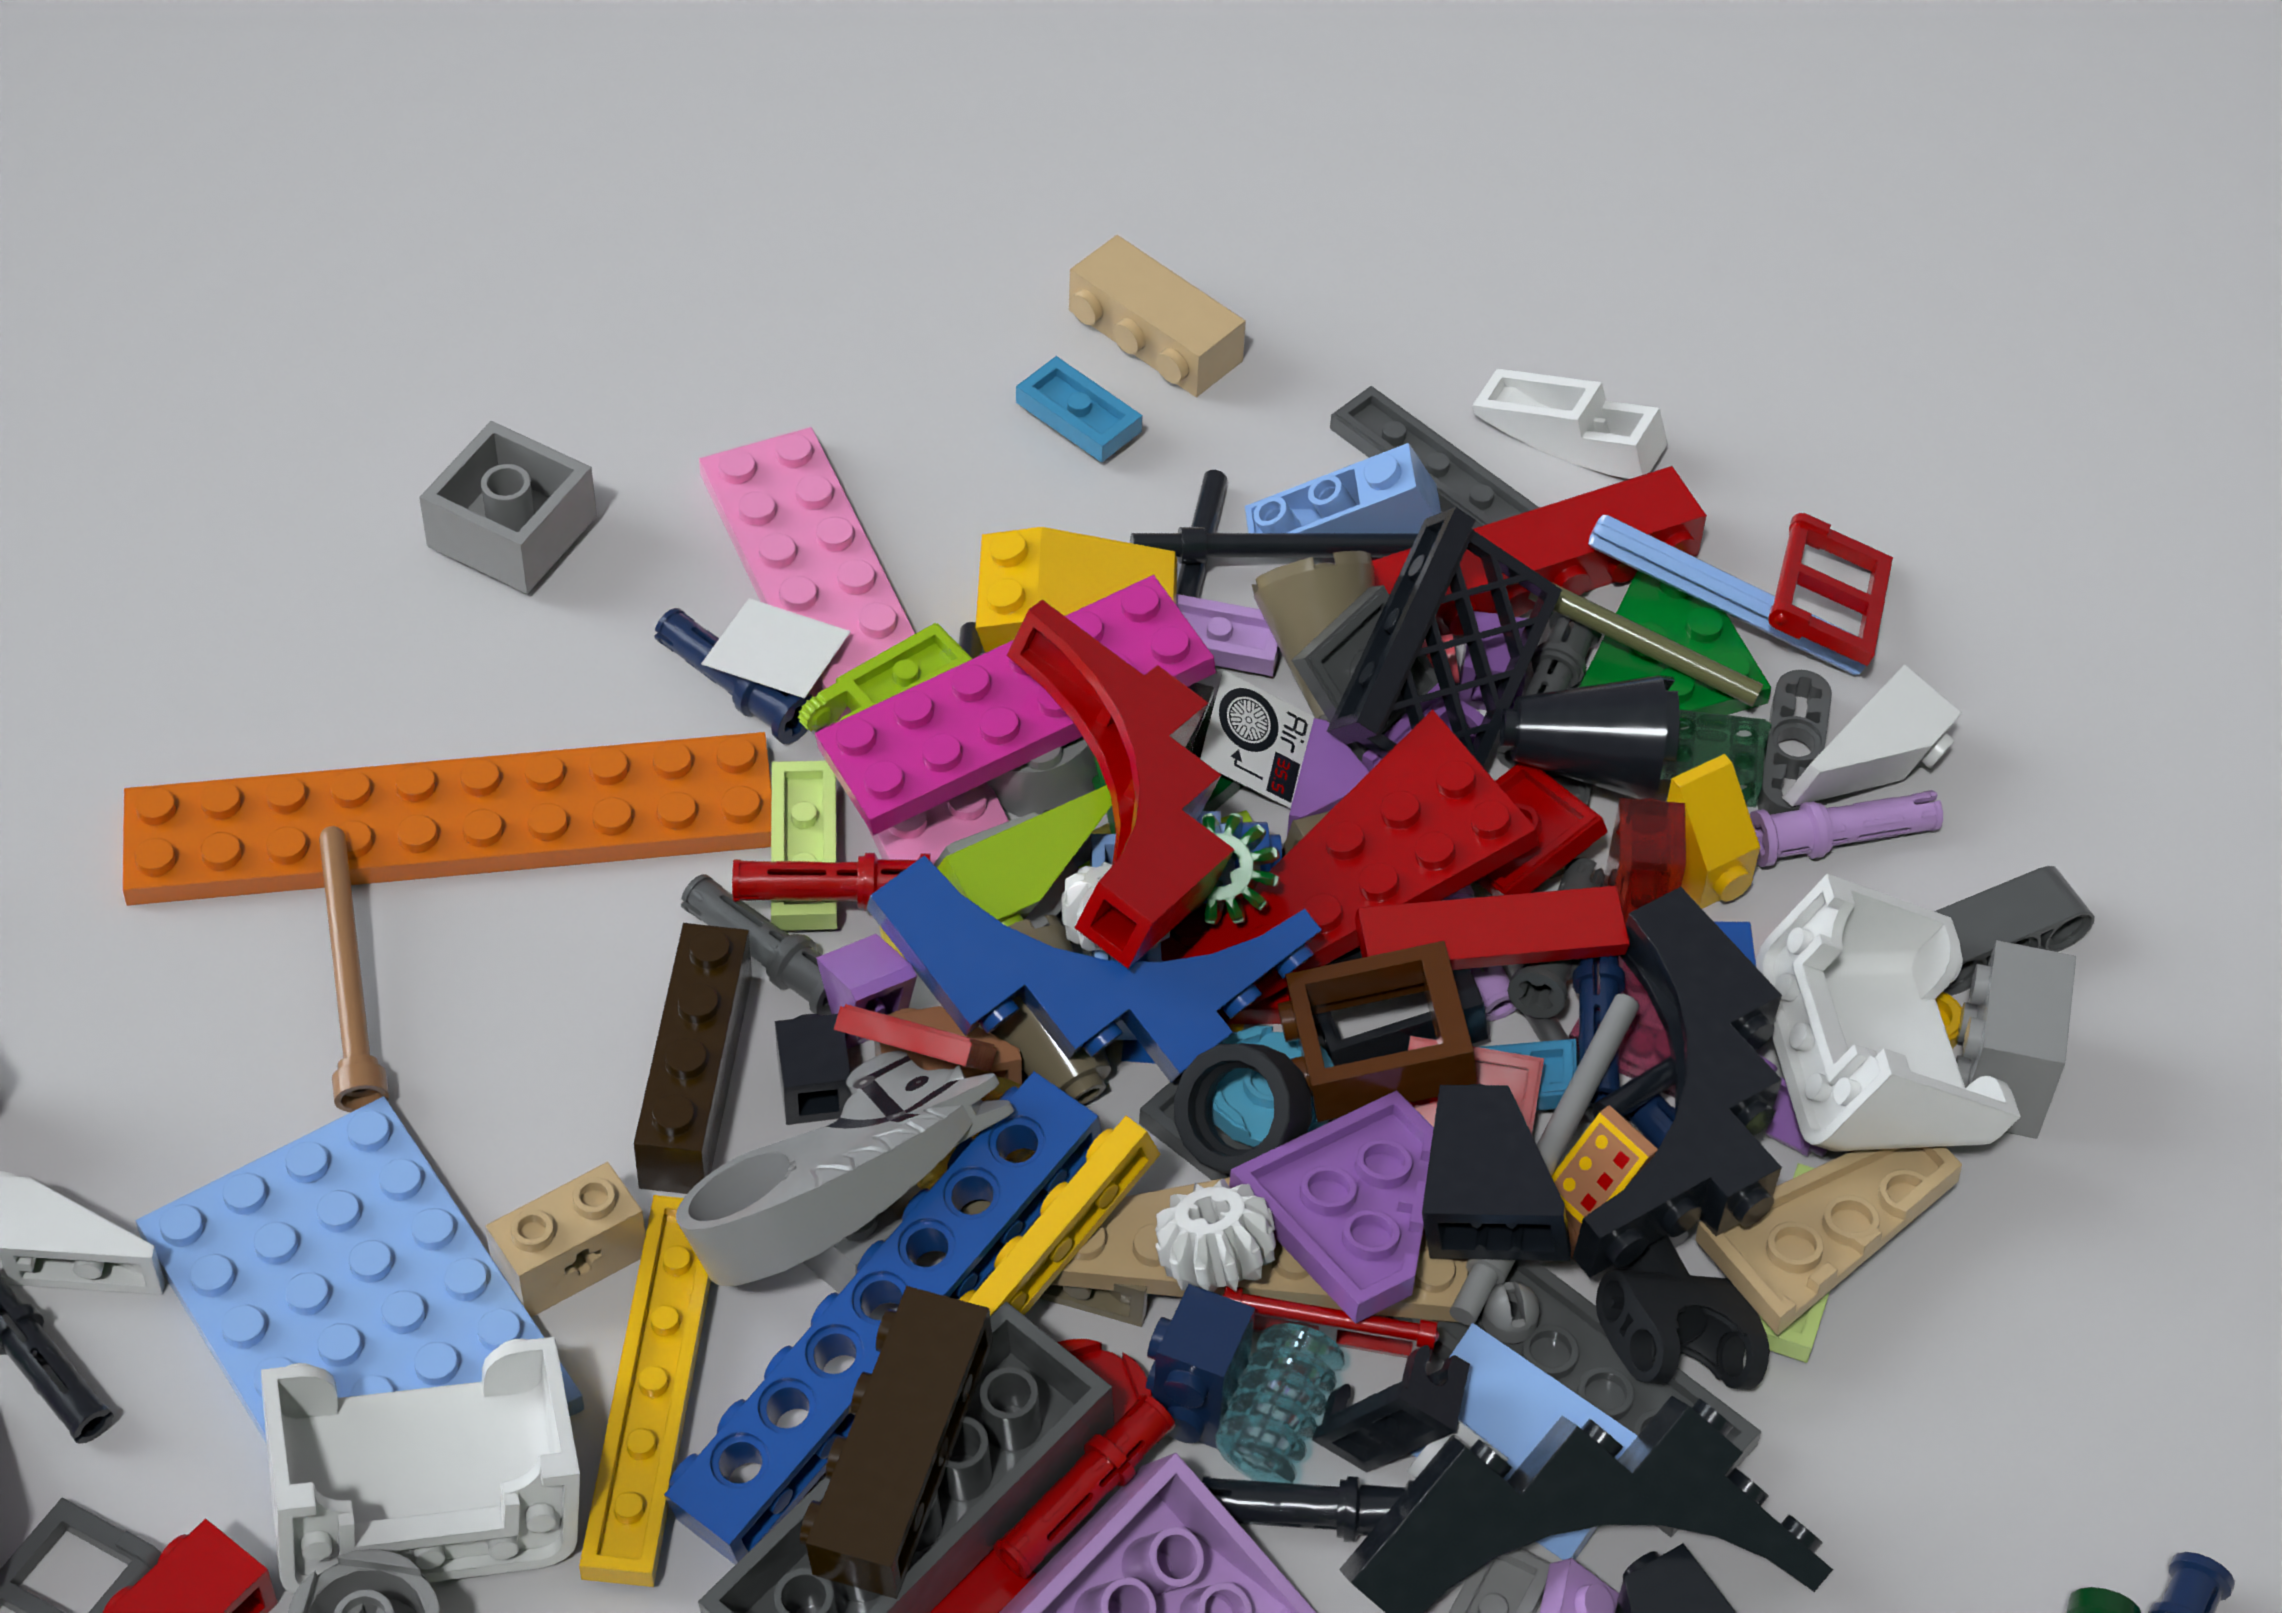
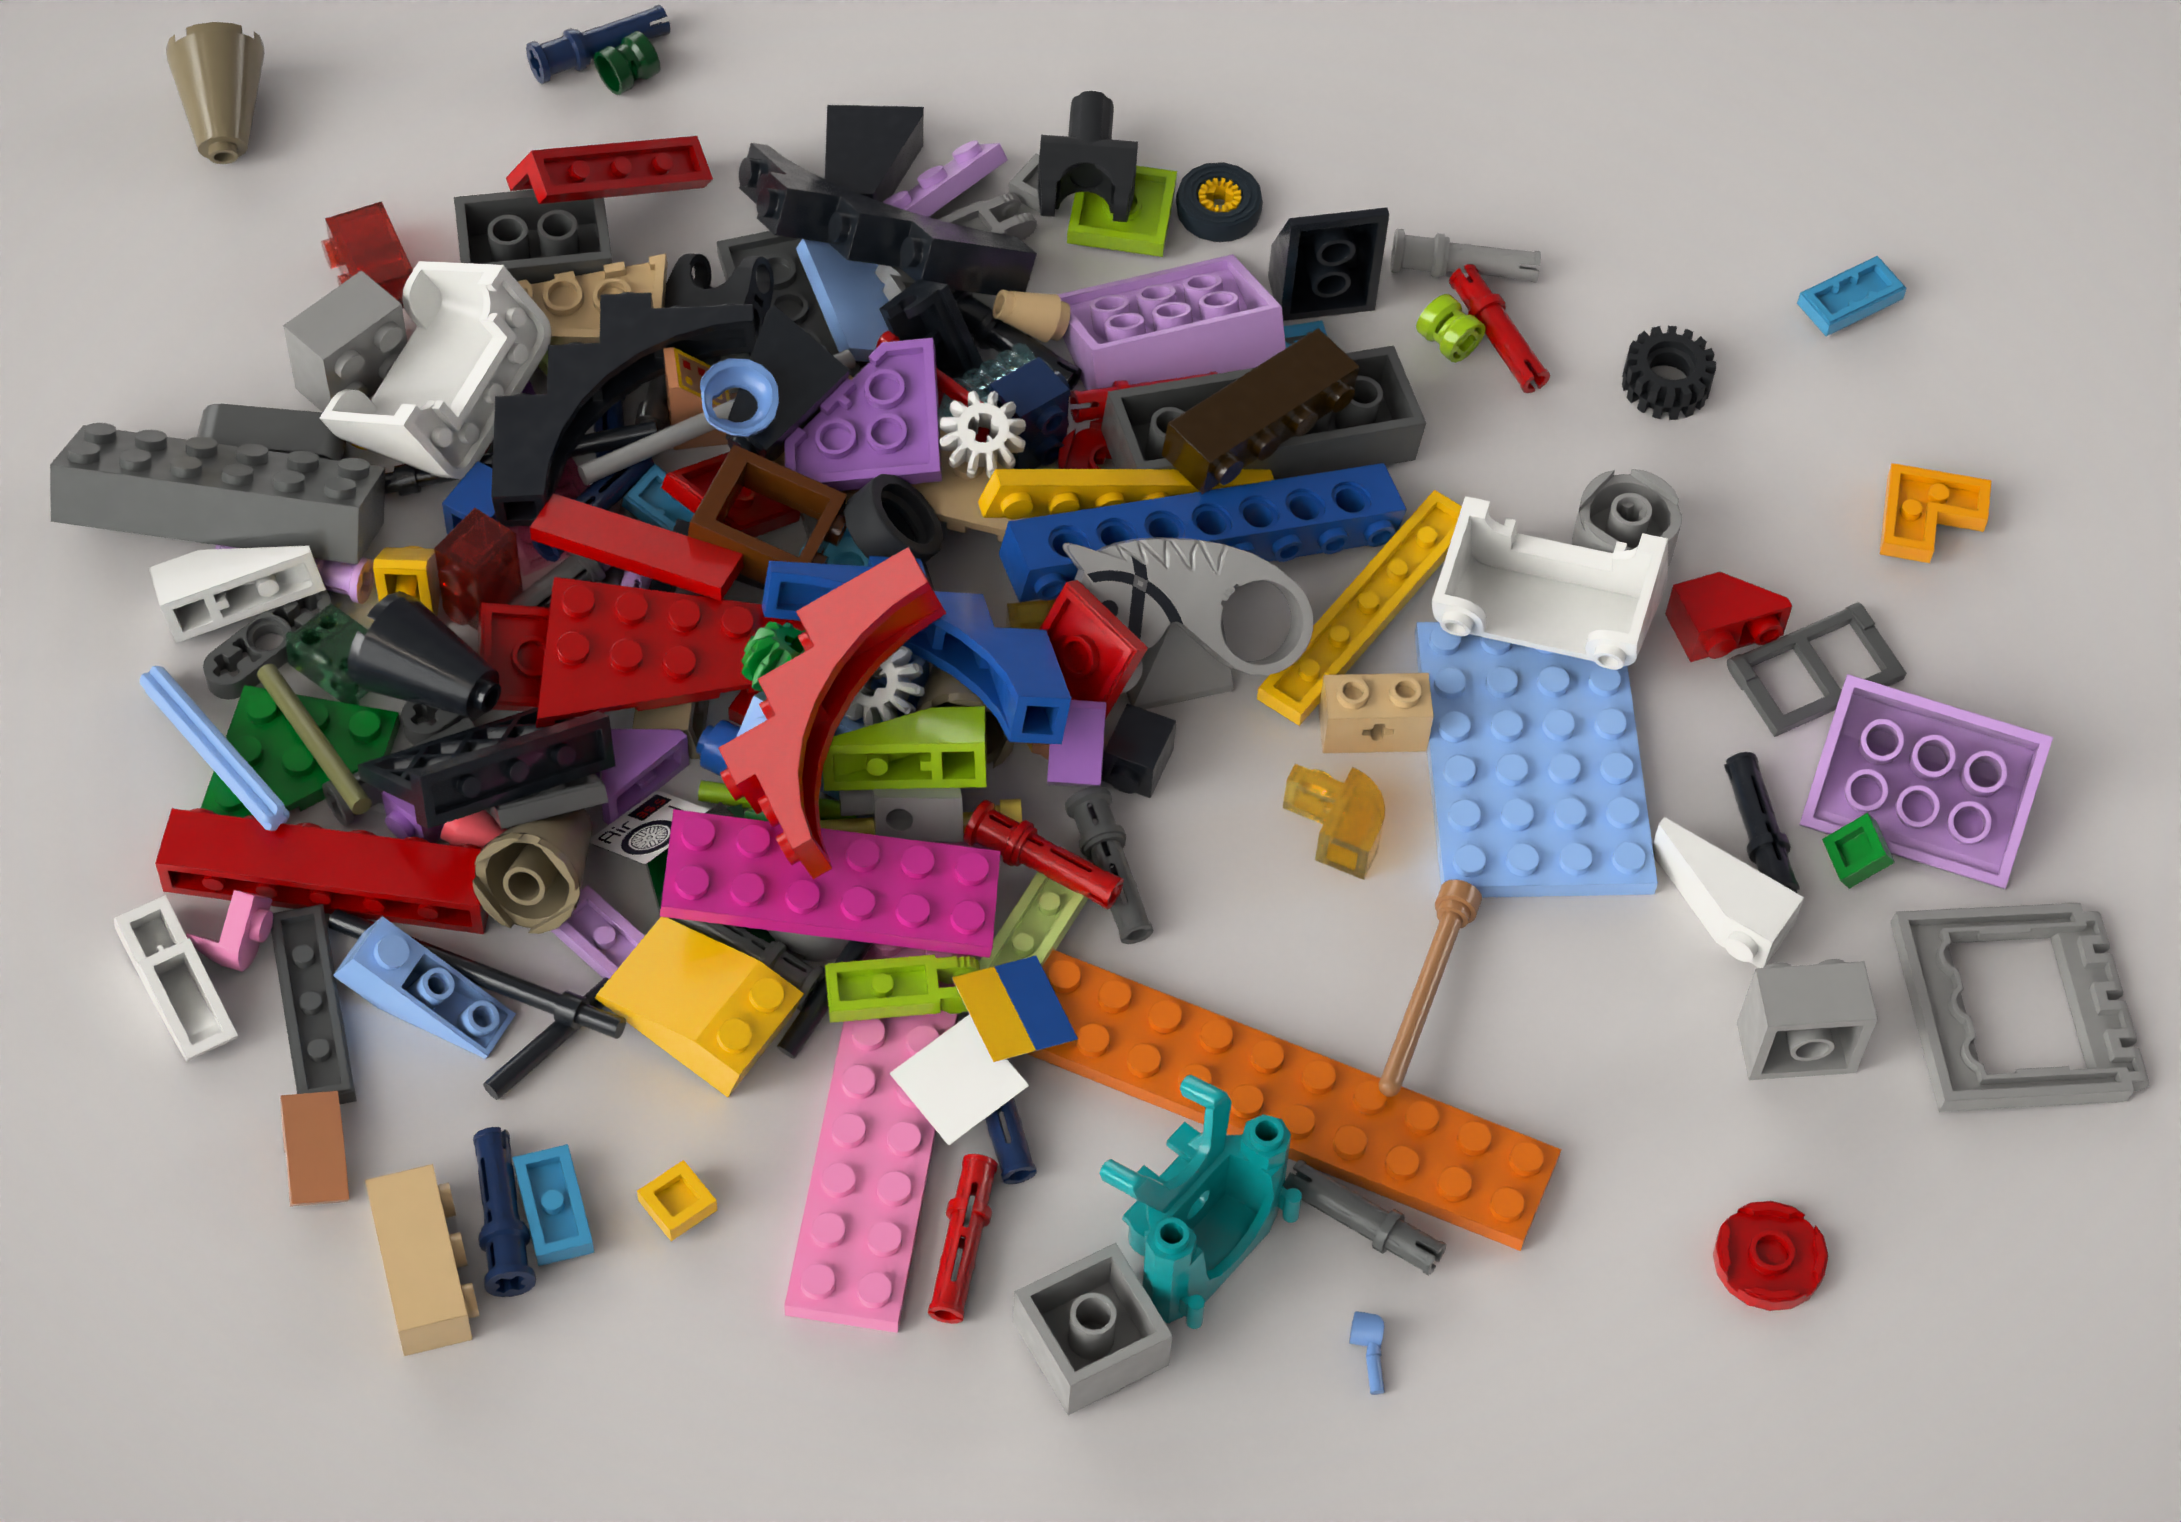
camera: 150 degrees left, 5 degrees up
dark brown brick [633,923,752,1194] -> none
red window [1768,513,1893,666] -> none
none -> dark grey brick [50,423,385,564]
none -> bright pink plate [186,890,273,972]
none -> nougat slope [280,1091,349,1207]
none -> clear red brick [321,201,413,309]
none -> dark grey brick [454,189,612,284]
none -> dark blue pin [473,1127,536,1297]
none -> red fence [506,136,713,204]
none -> yellow plate [637,1160,717,1241]
none -> medium blue piece [700,358,779,438]
none -> red pin [928,1154,998,1324]
none -> sticker [952,956,1078,1063]
none -> tan cone [993,290,1070,343]
none -> teal piece [1099,1075,1302,1329]
none -> clear yellow brick [1283,764,1385,880]
none -> dark grey pin [1284,1160,1447,1276]
none -> medium blue hand [1349,1311,1385,1395]

